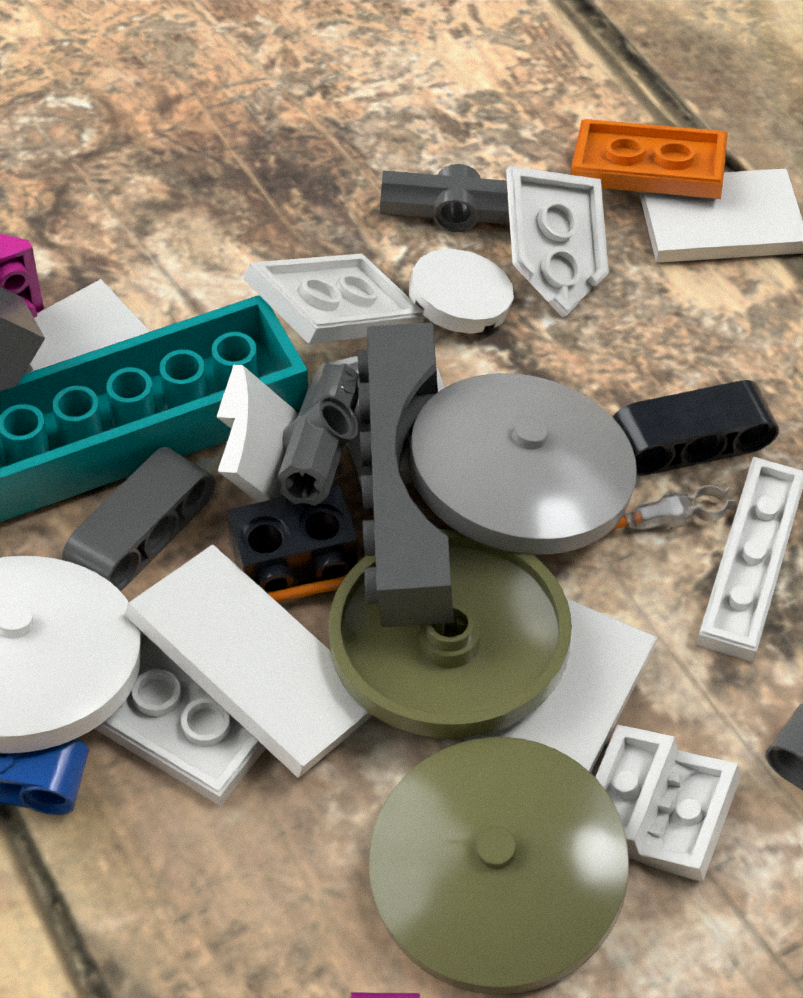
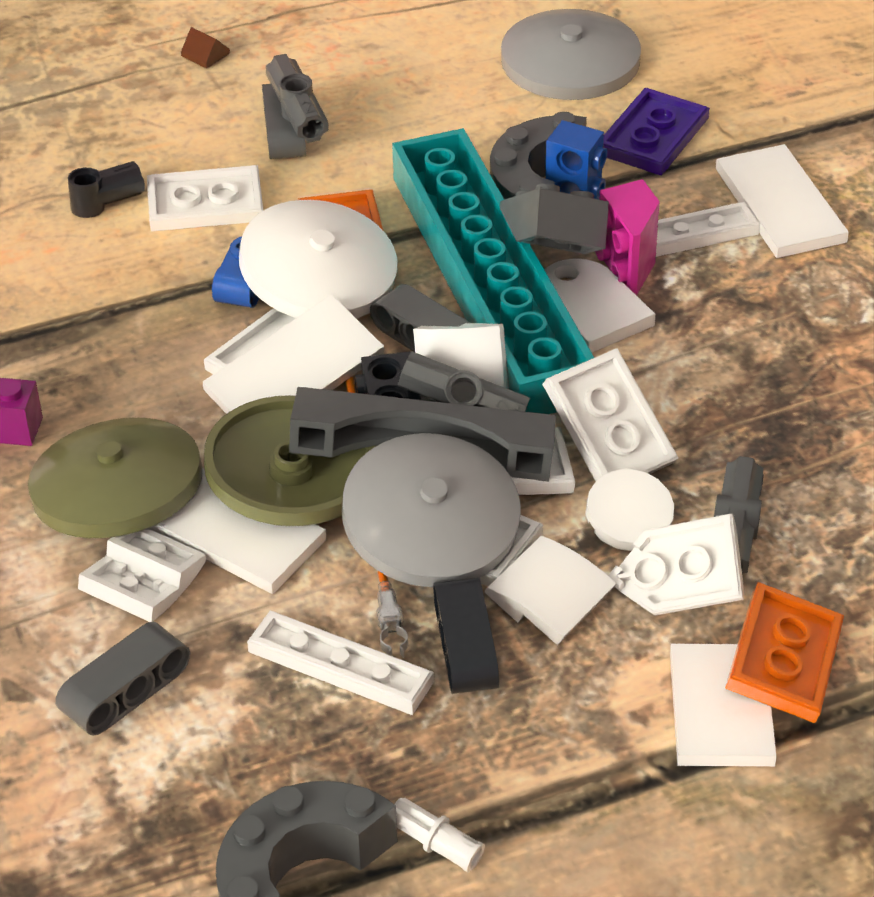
camera: 100 degrees right, 10 degrees down
none -> white slope [485,536,617,646]

